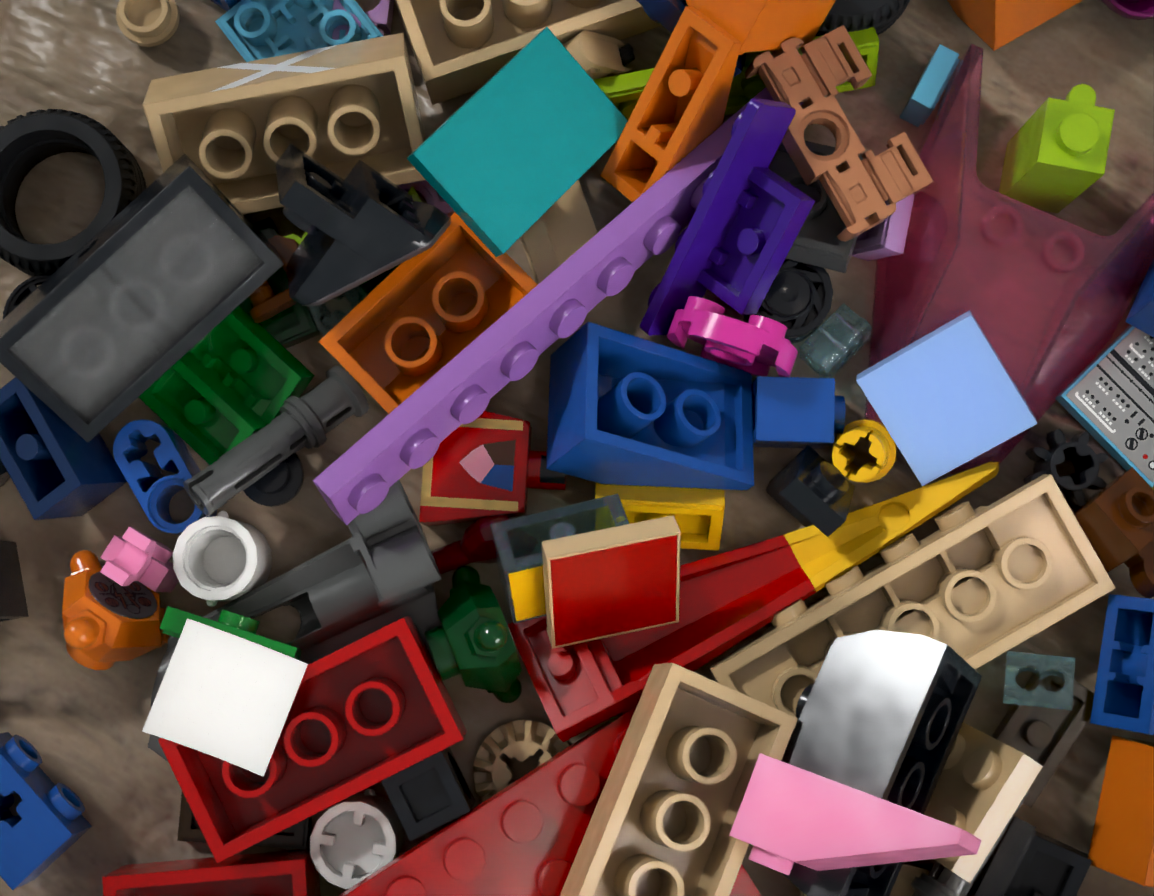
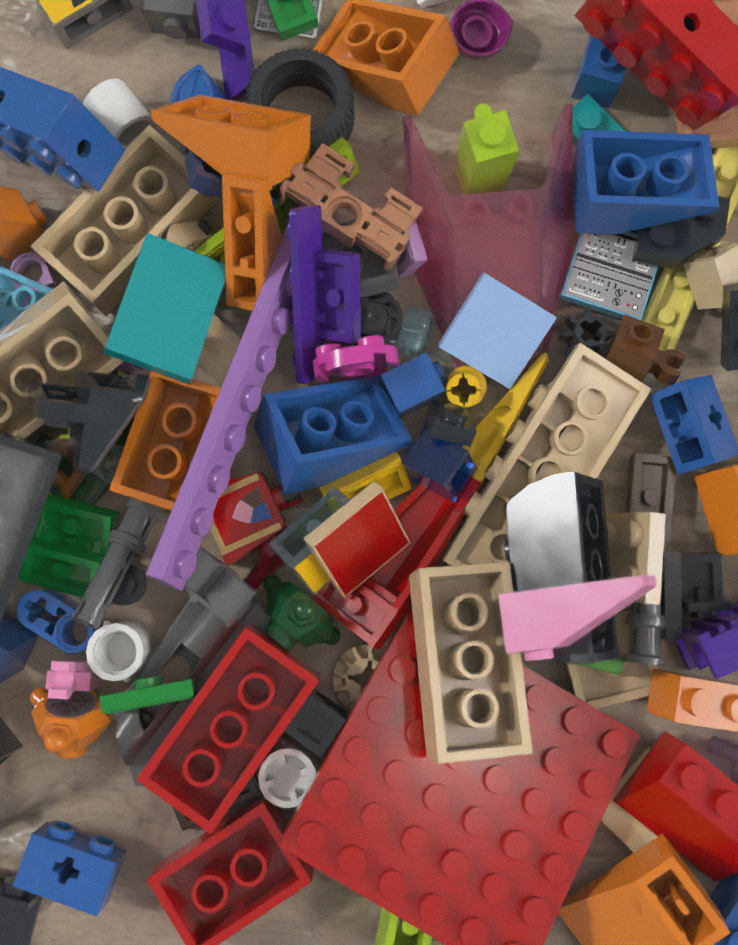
camera: 30 degrees left, 0 degrees up
white sticker [142,618,308,777] -> none
medium azure tile [899,44,960,127] -> none
clear light blue piece [1003,651,1076,711] -> none
none -> clear blue brick [402,429,477,503]

